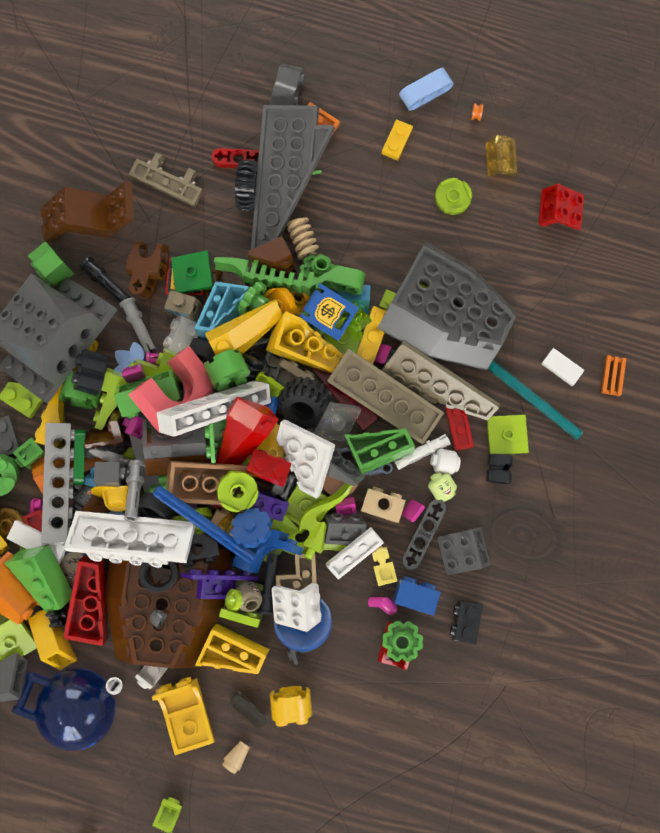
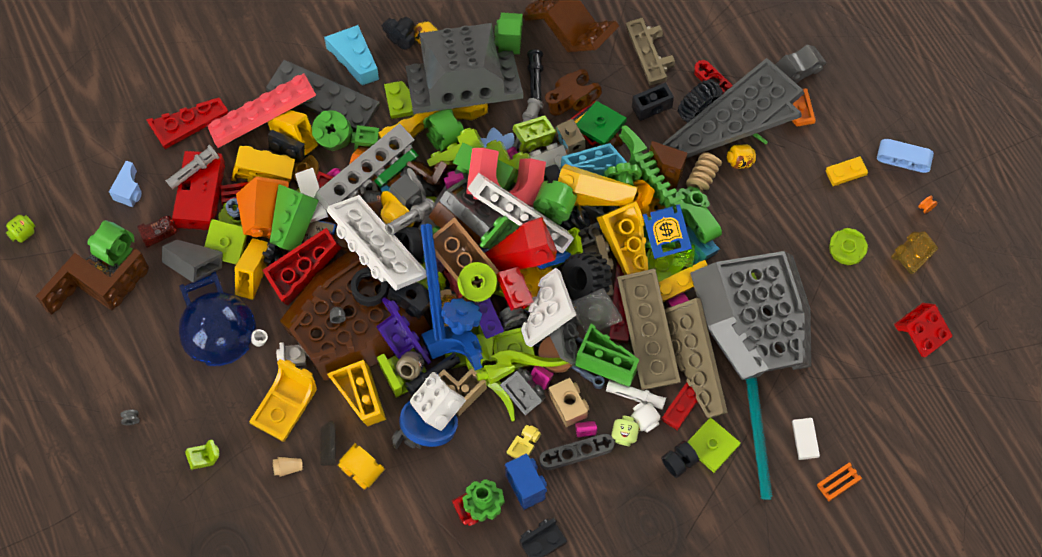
camera: 45 degrees right, 15 degrees down
black brick [71,349,108,396] -> none
dark pink slope [122,364,146,383] -> none
lime tile [225,589,243,610] -> none
white tile [325,527,384,579] -> none
dark pink arm [368,597,397,615] -> none
dark grey bracket [438,527,491,575] -> none
none -> lime bracket [512,115,556,152]
none -> black brick [632,82,674,121]
none -> yellow head [727,144,756,169]

